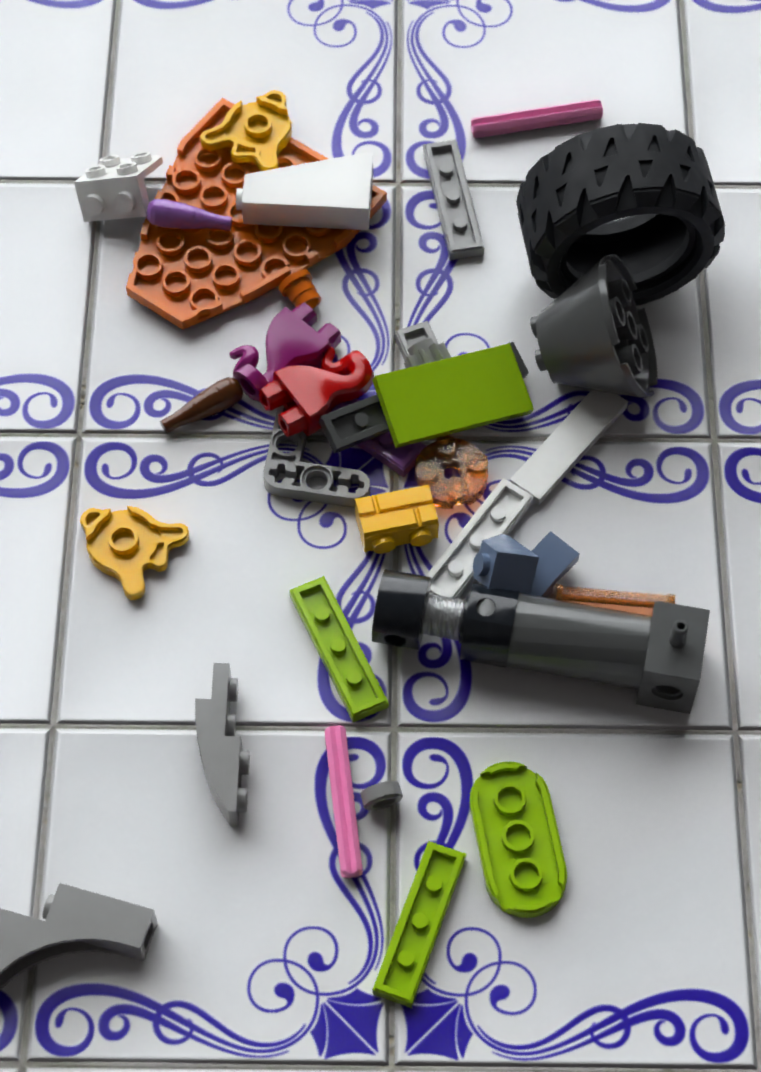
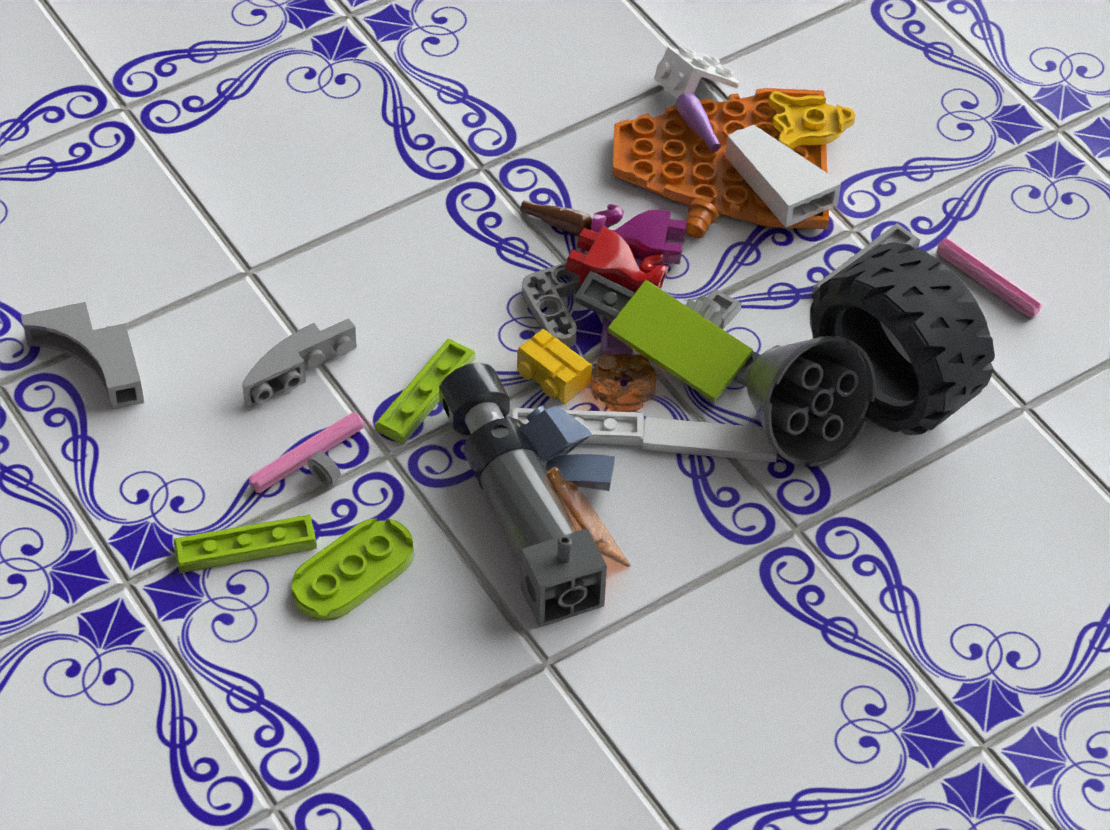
camera: 55 degrees right, 10 degrees down
yellow tile [80,506,189,600] -> none

